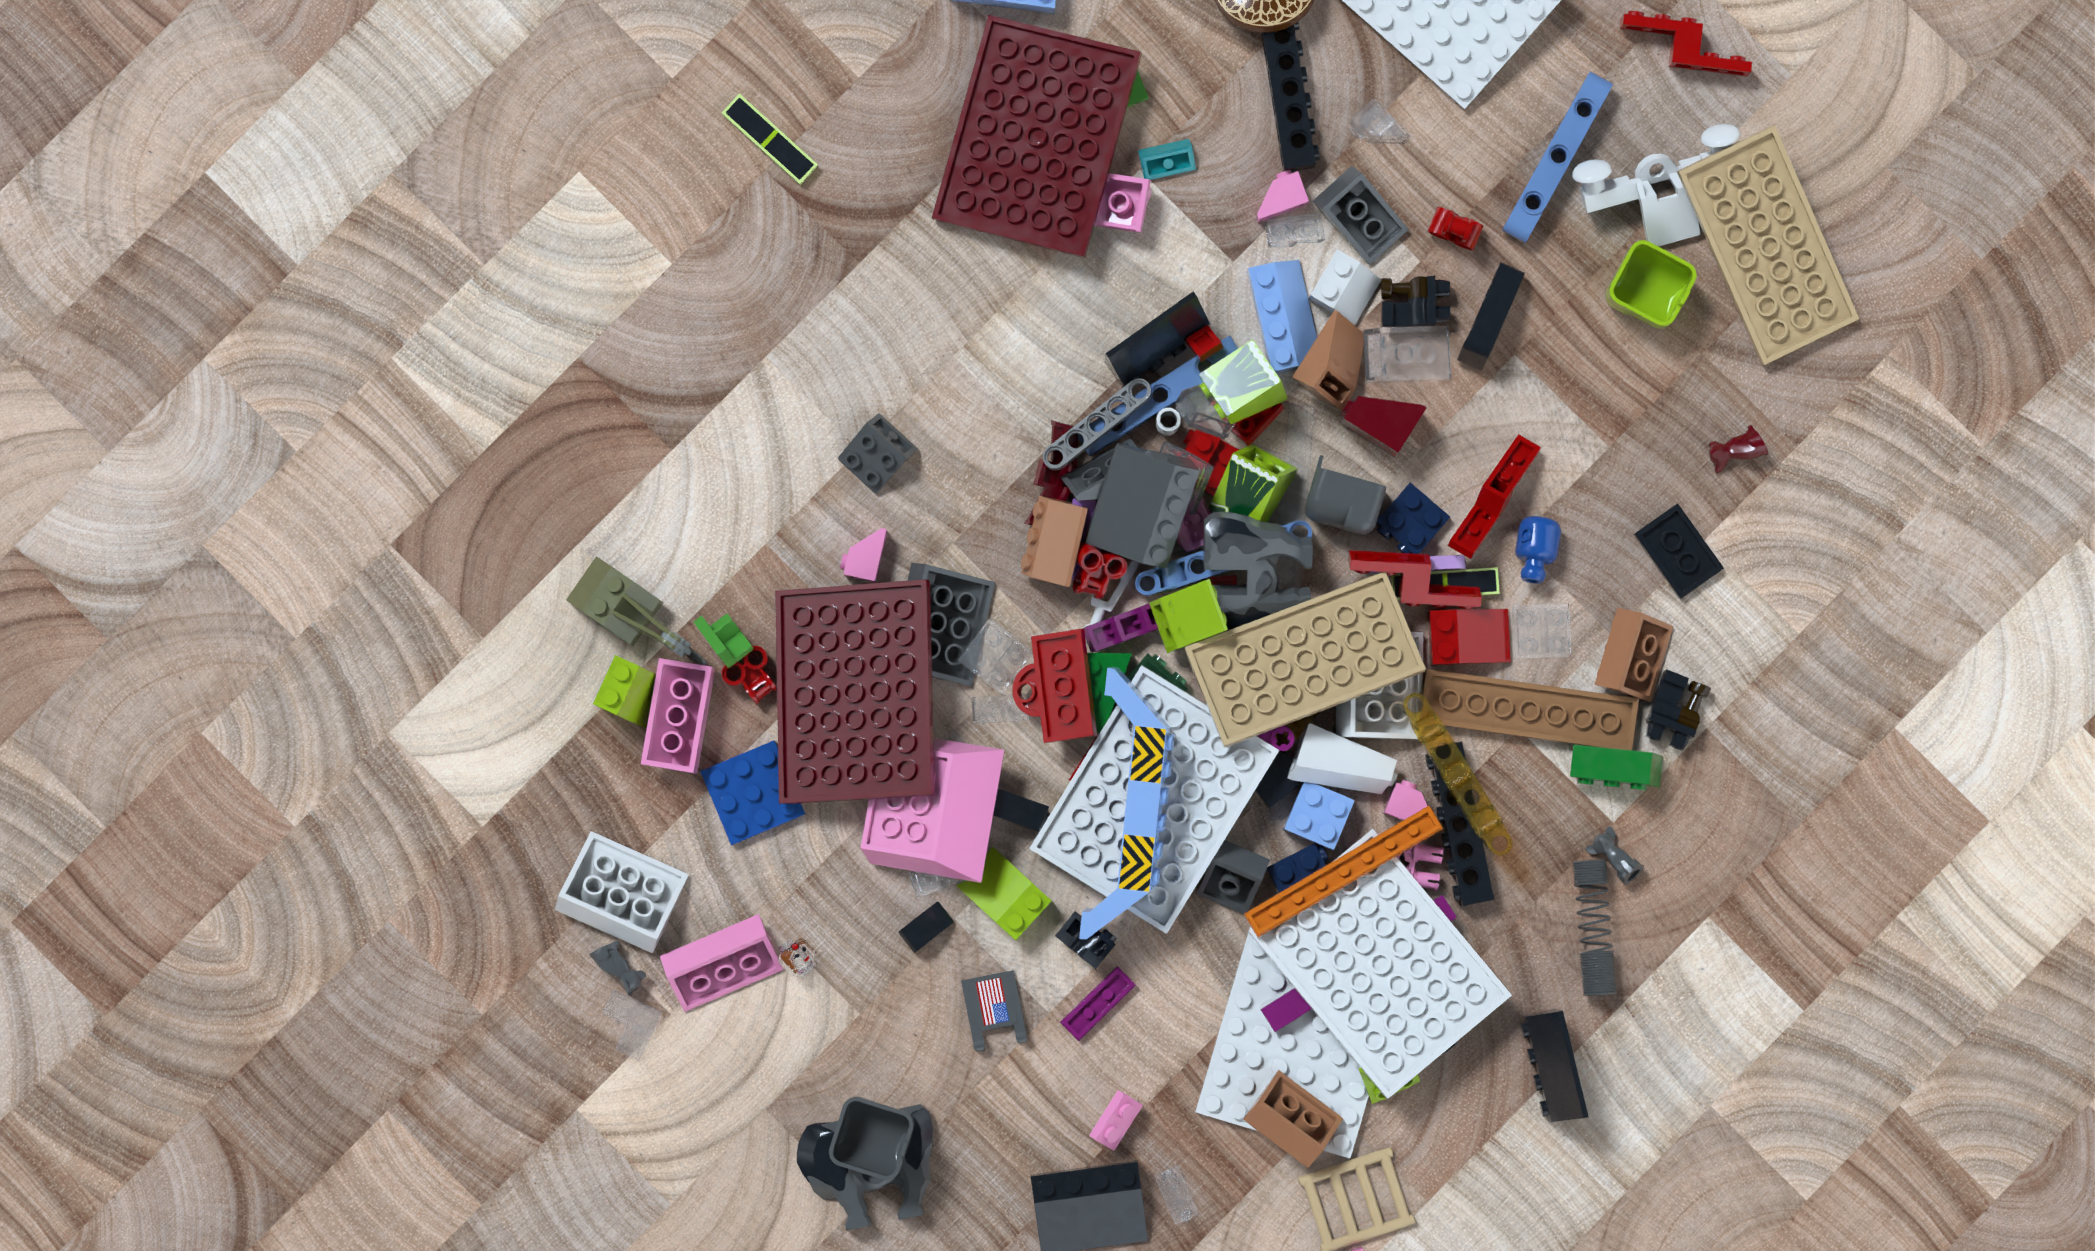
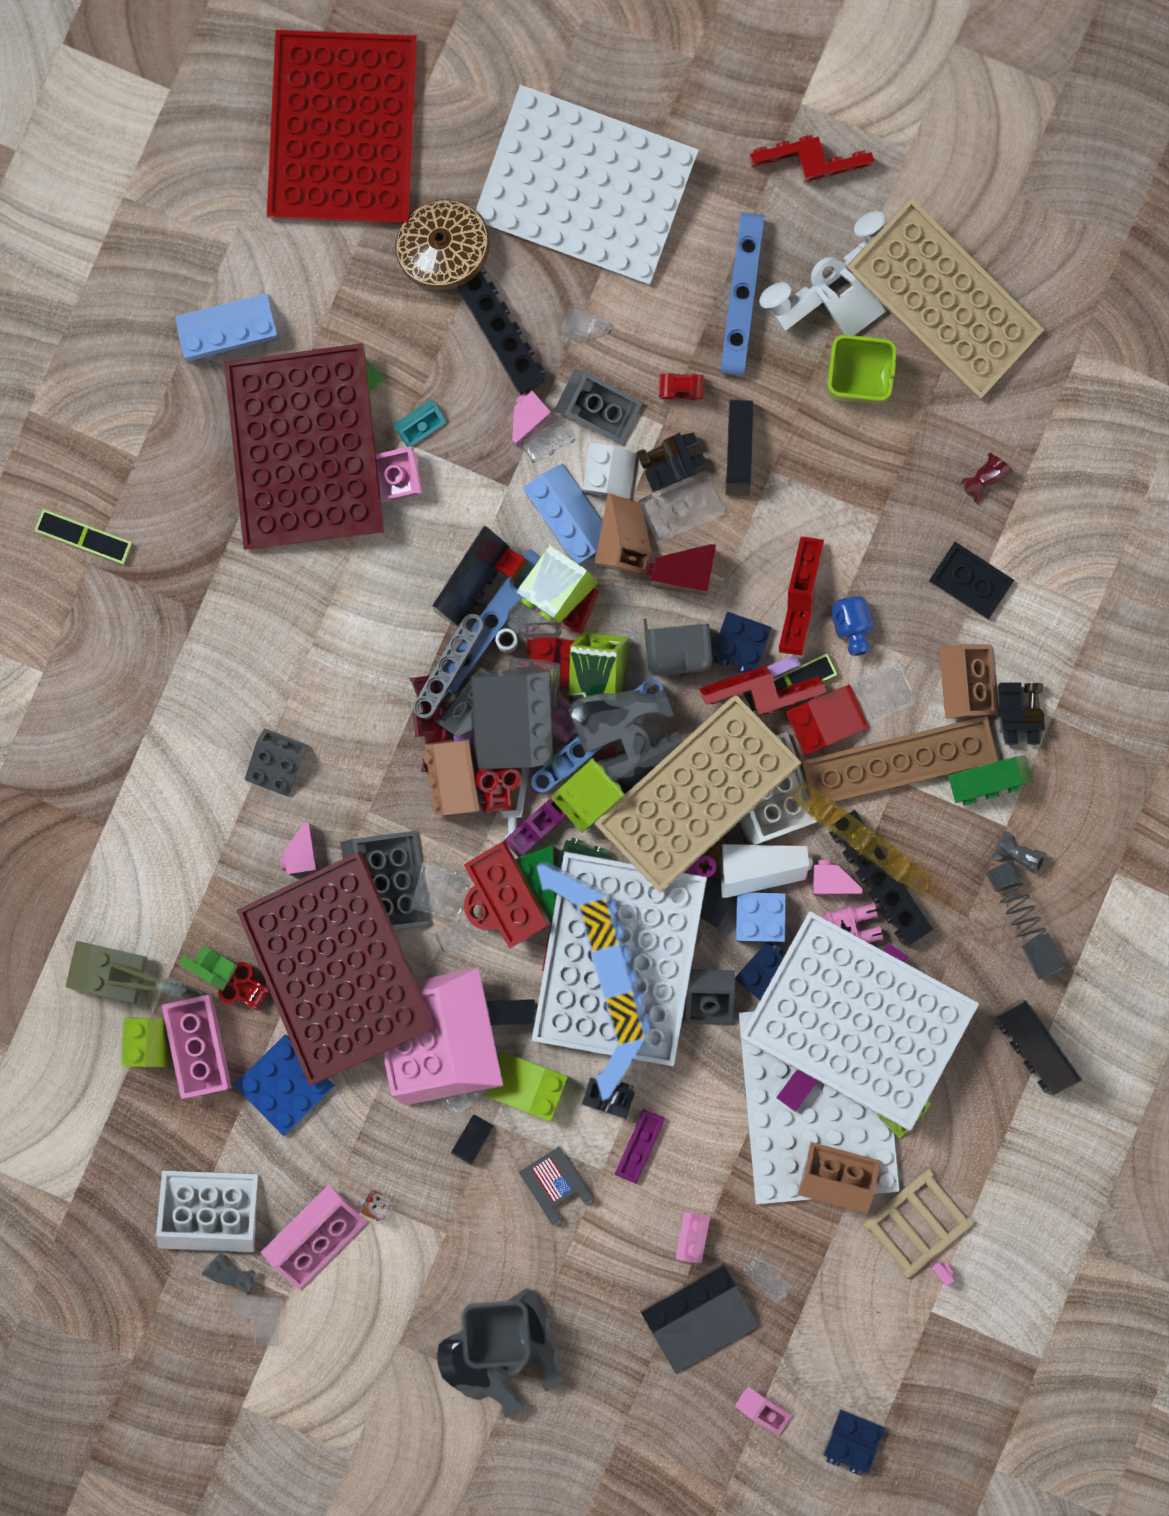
camera: 20 degrees left, 0 degrees up
orange tile [1244,805,1443,938] -> none

